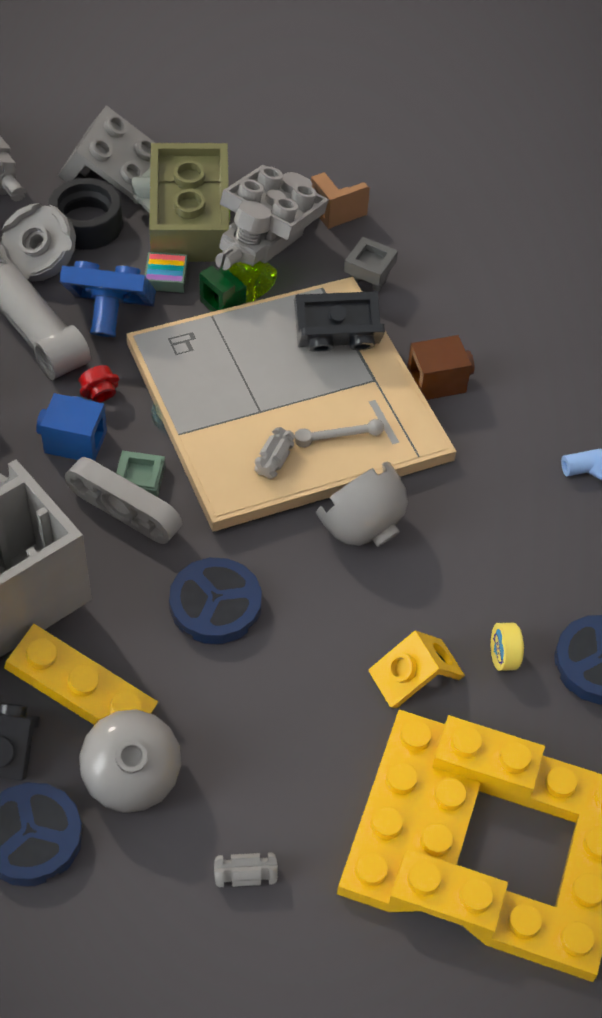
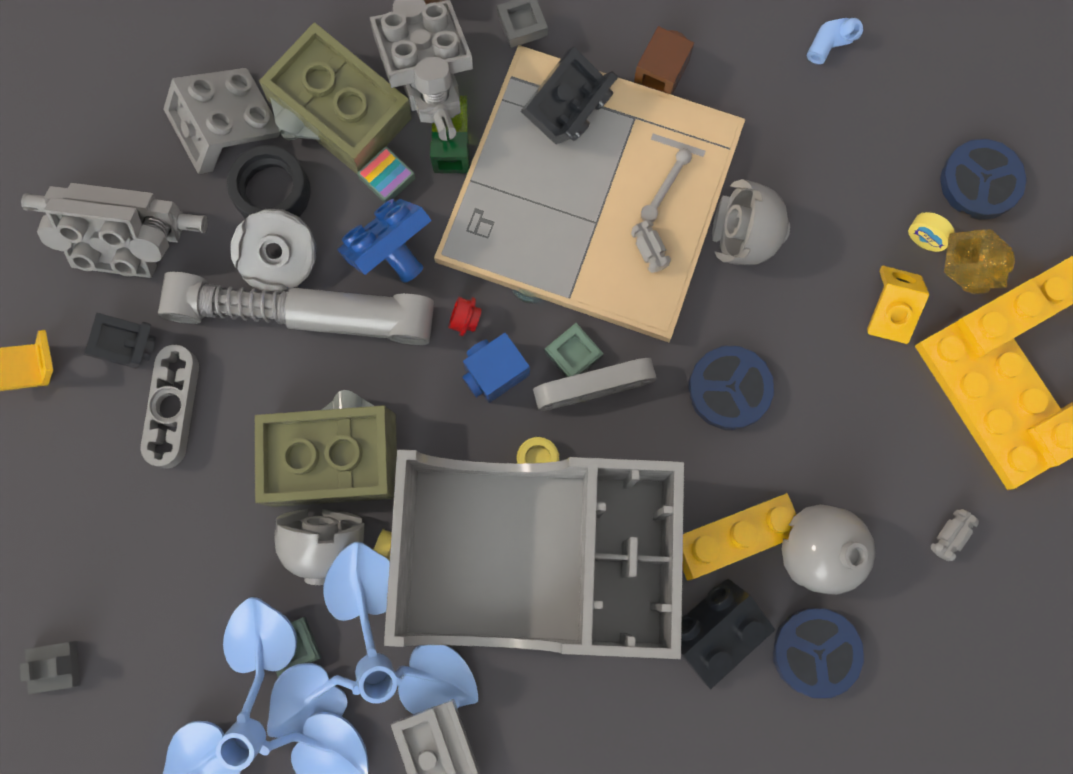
camera: 45 degrees left, 25 degrees up
none -> clear yellow brick [944,229,1015,294]

